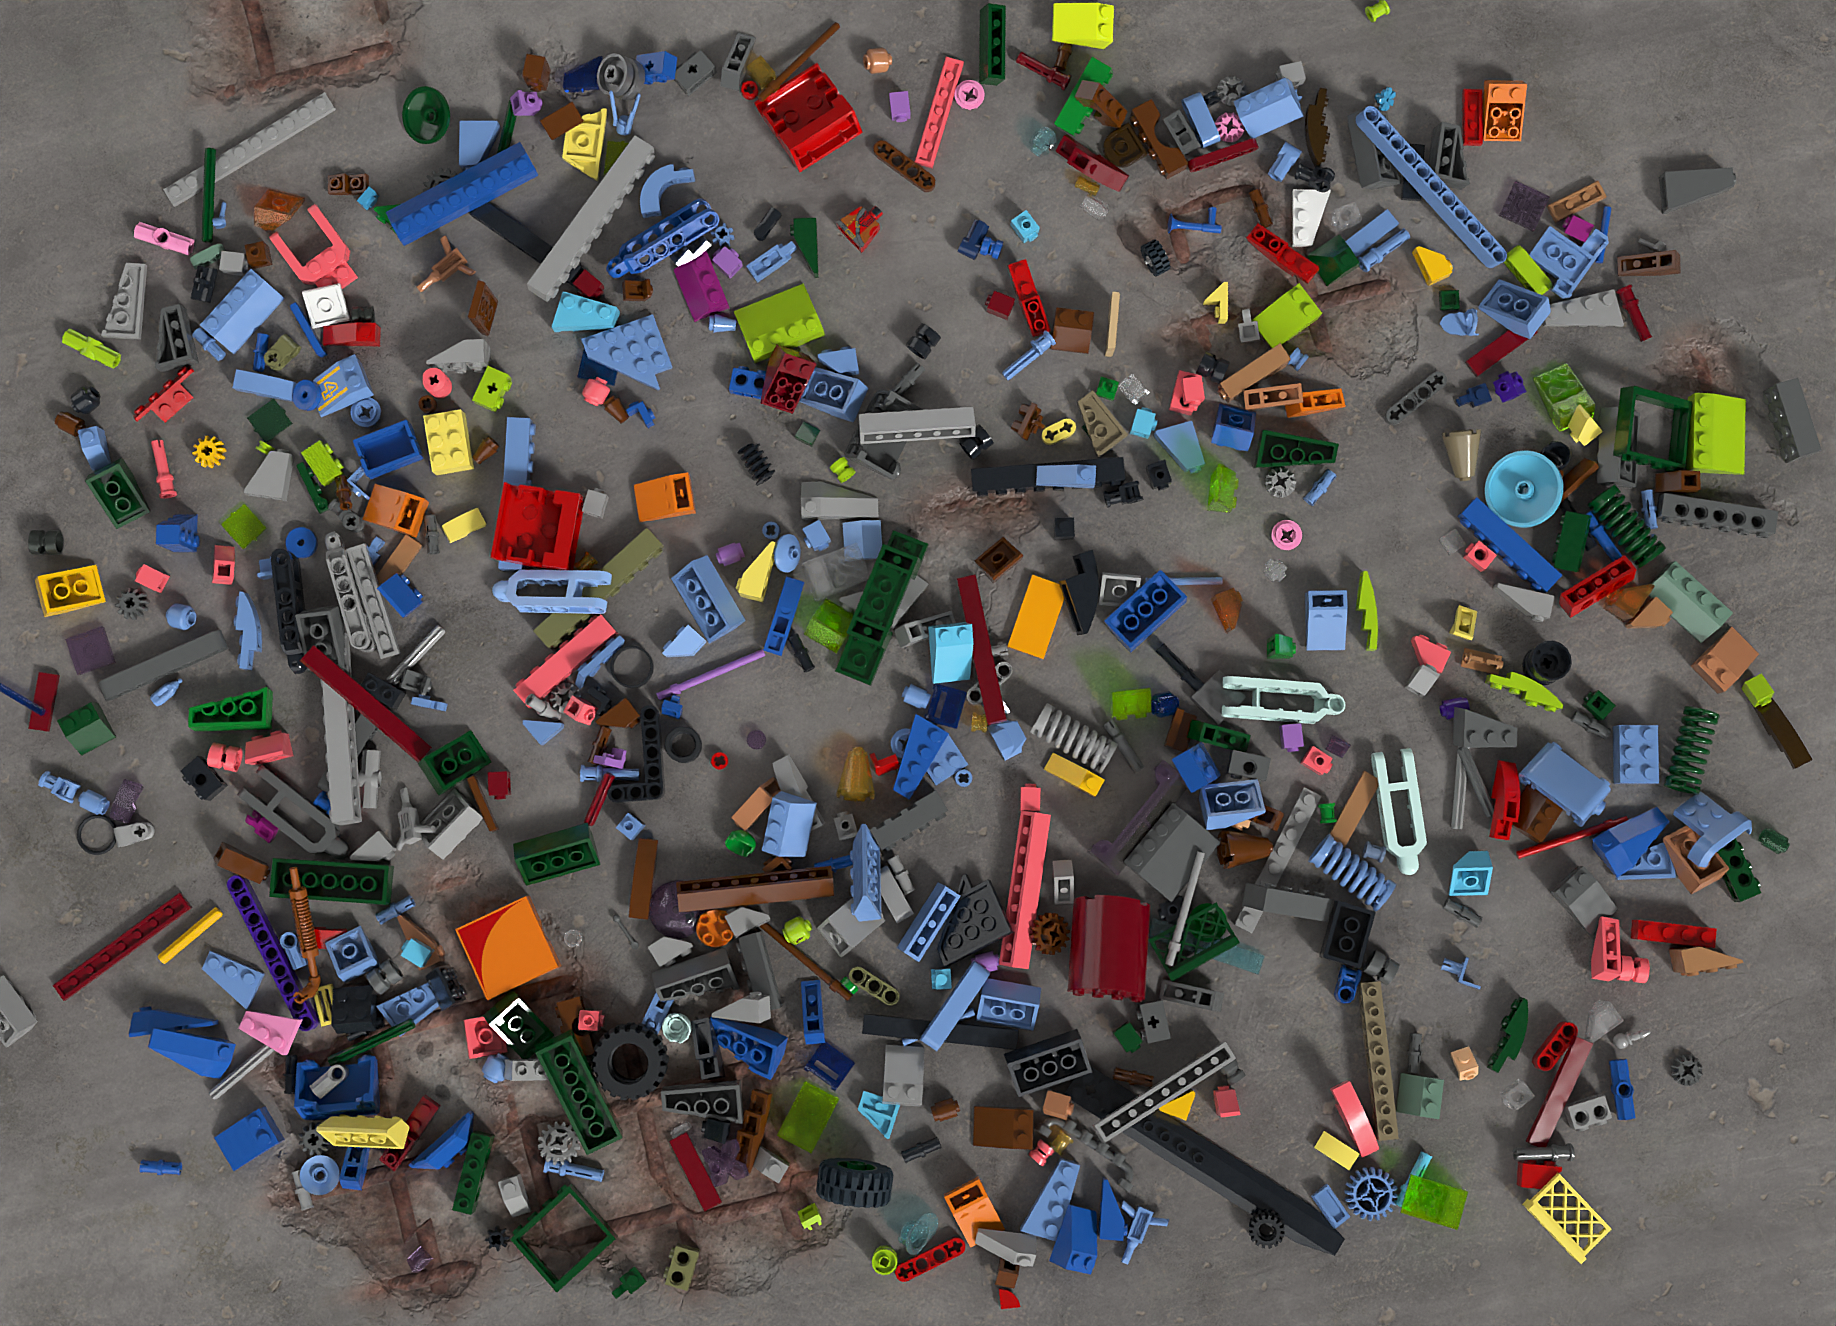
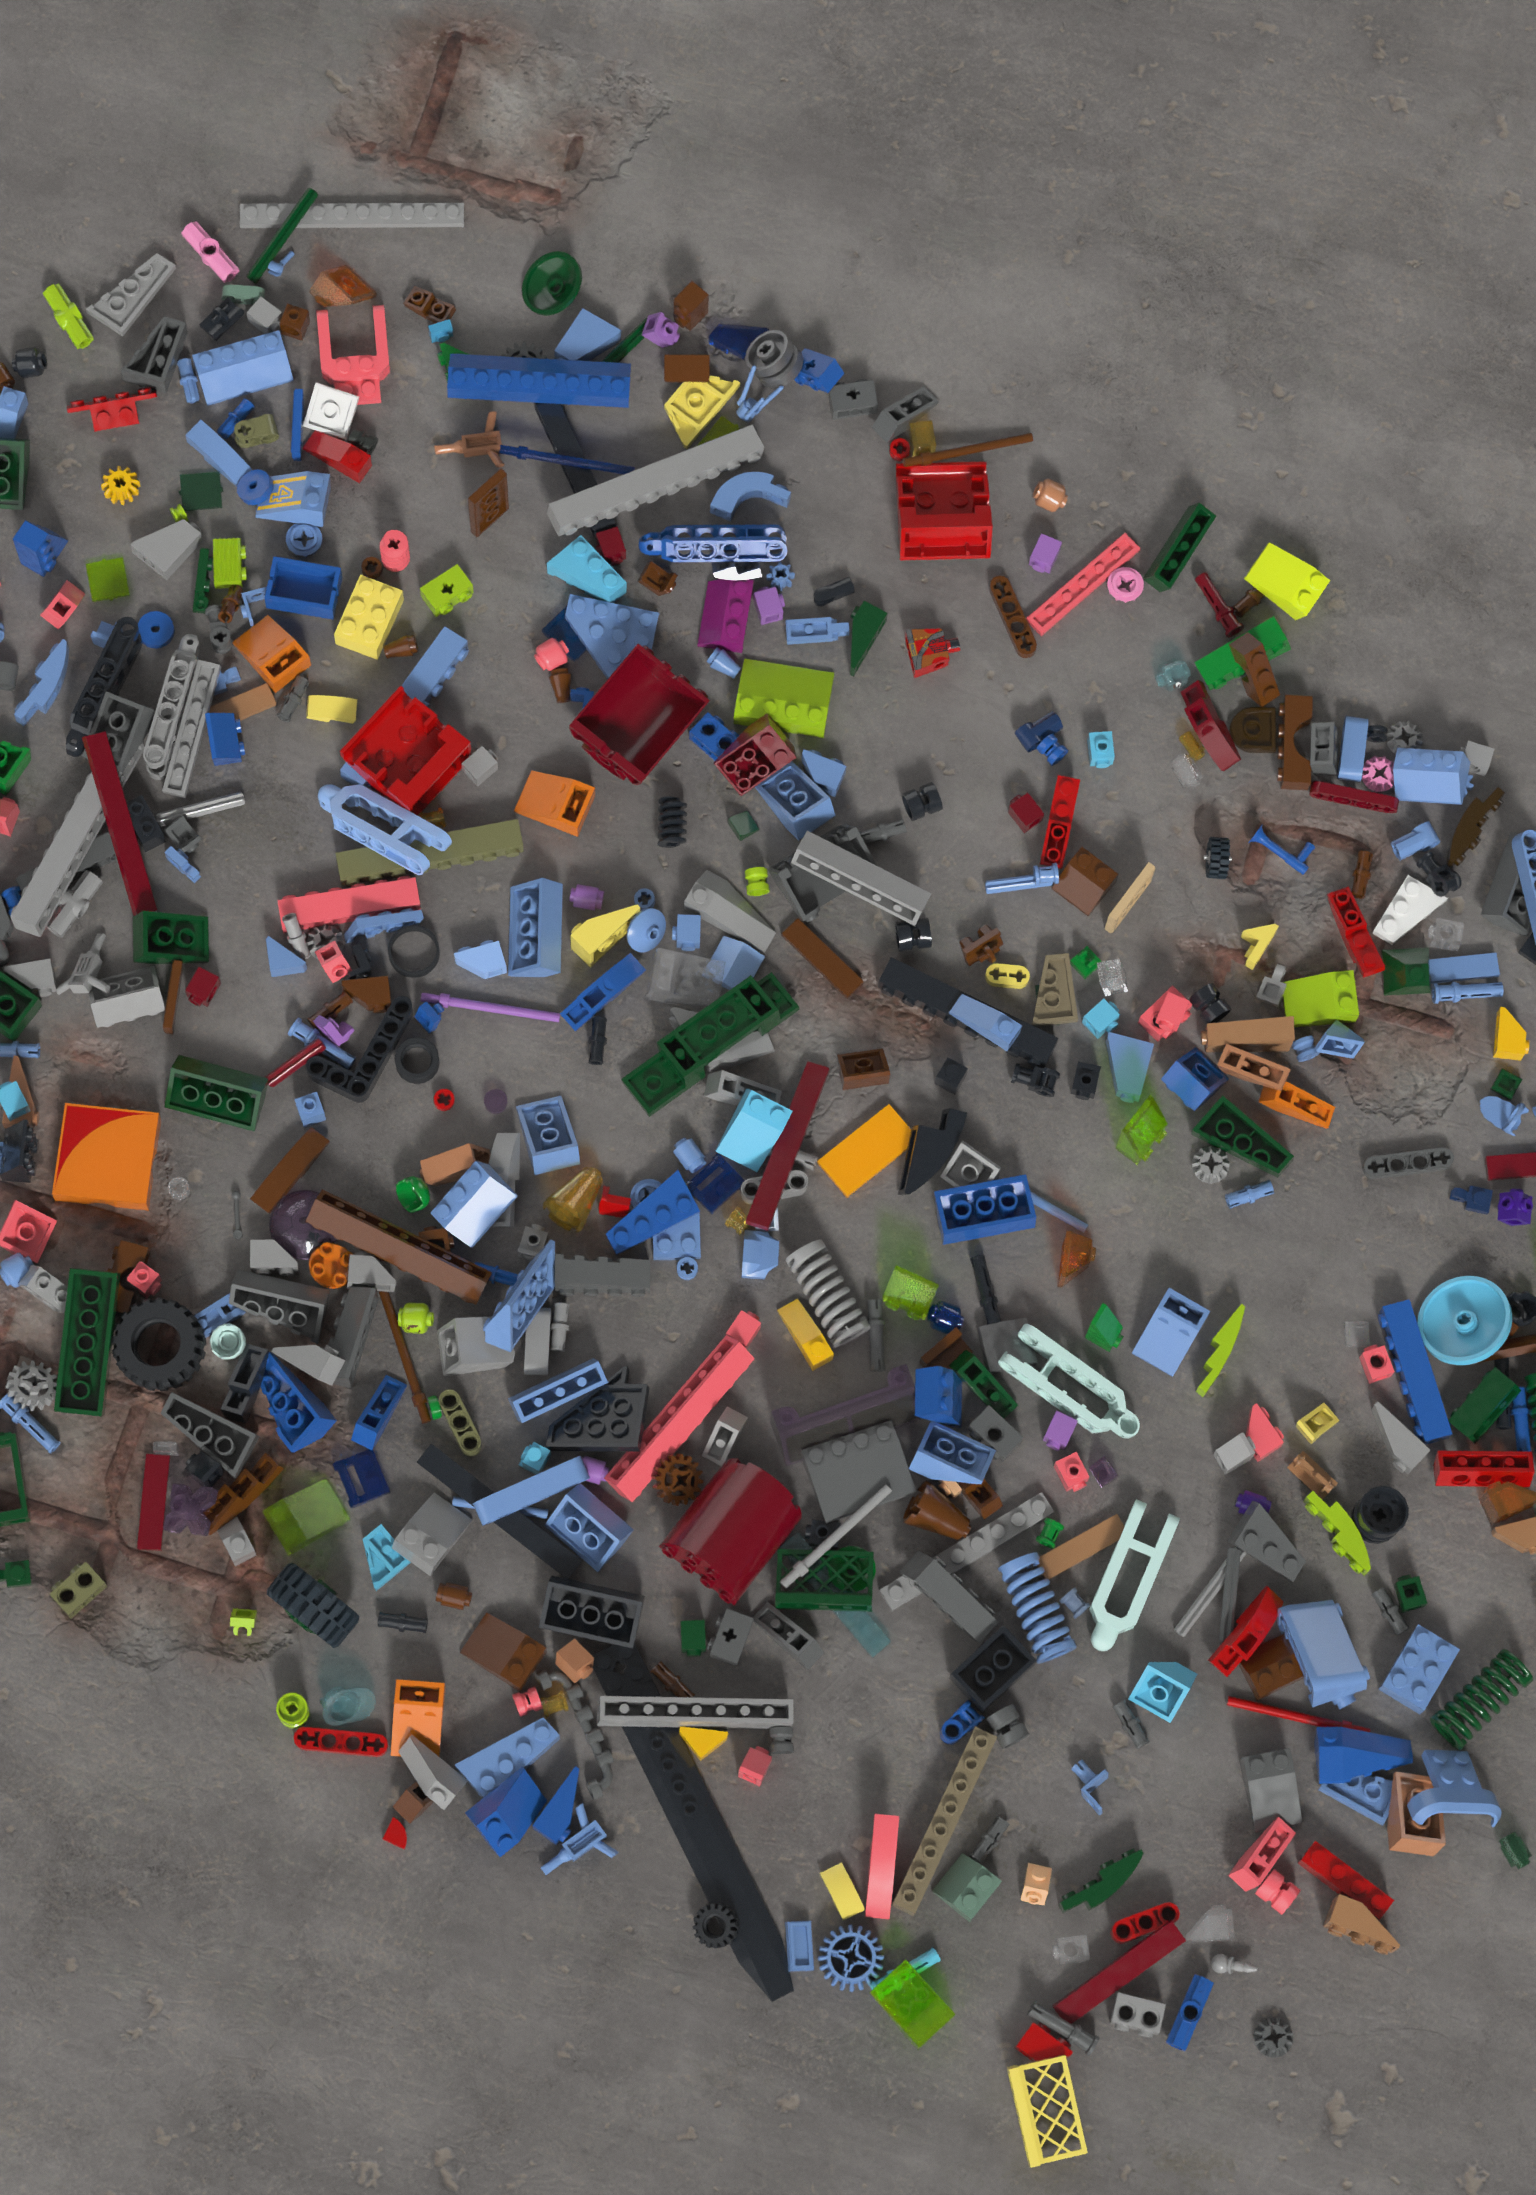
camera: 25 degrees right, 10 degrees down
coral pin [151,440,177,499] -> none
light grey slope [426,339,491,374] -> none
dark green slope [483,989,554,1059] -> none
clear neon green slope [804,599,854,654] -> none
clear gear [1263,559,1287,582] -> none
bright pink gear [1271,520,1302,551] -> none
dark tan cone [1442,429,1481,481] -> none
dark green brick [1717,838,1761,902] -> none
none -> clear blue bar [499,445,635,475]
none -> medium blue slope [516,1096,580,1175]
none -> dark red cylinder [569,644,710,785]
none -> reddish brown tile [781,918,864,999]
none -> medium blue slope [1314,1020,1365,1059]

